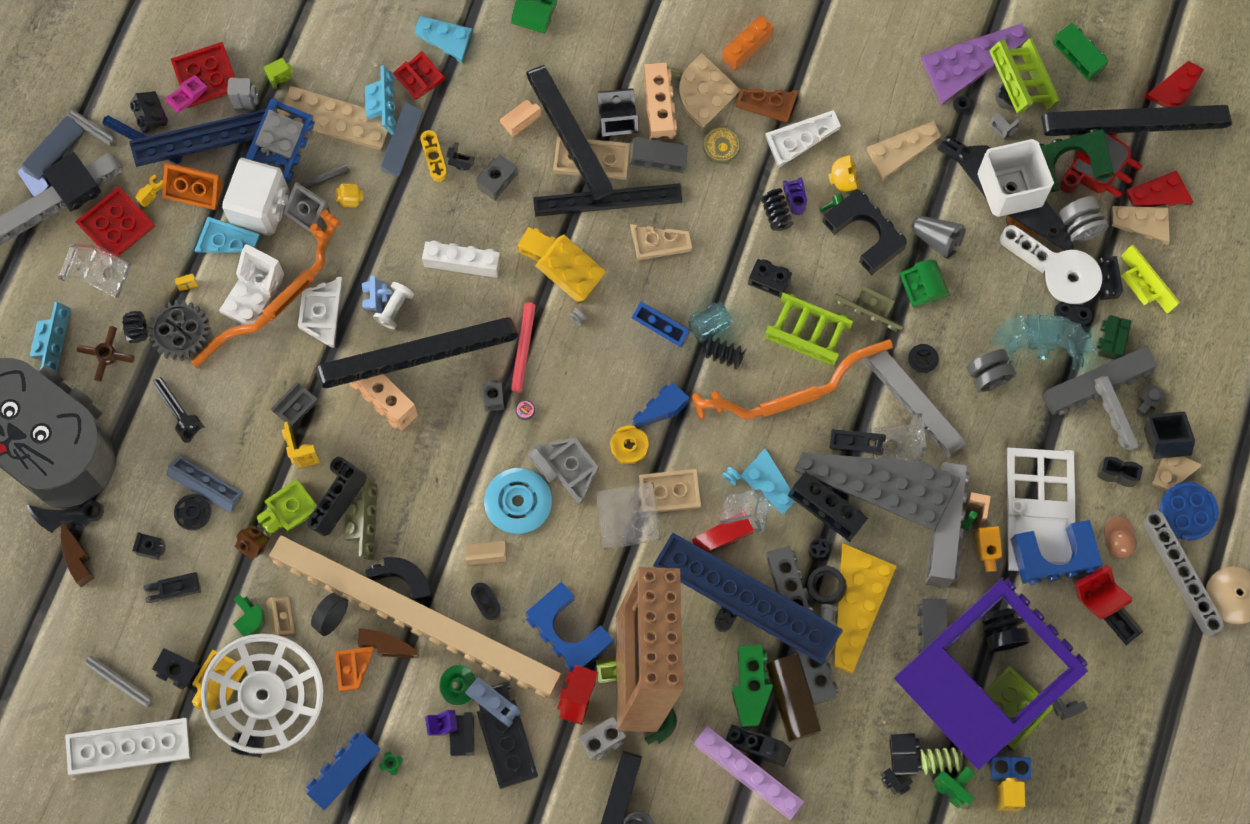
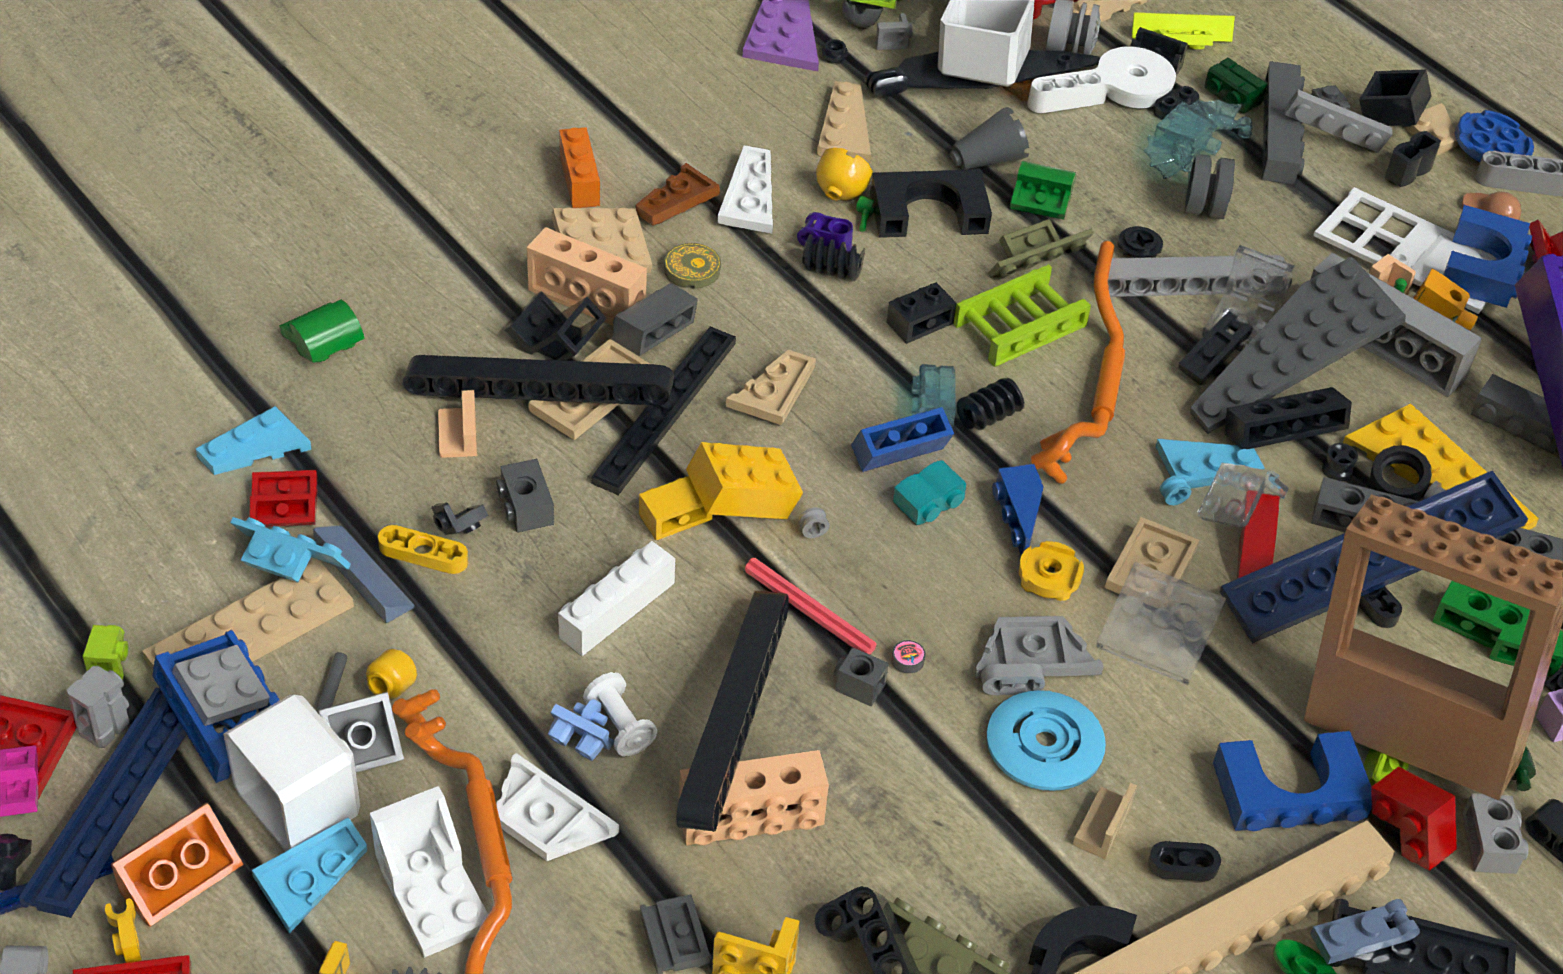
camera: 60 degrees left, 25 degrees down
none -> teal brick [893,460,967,525]

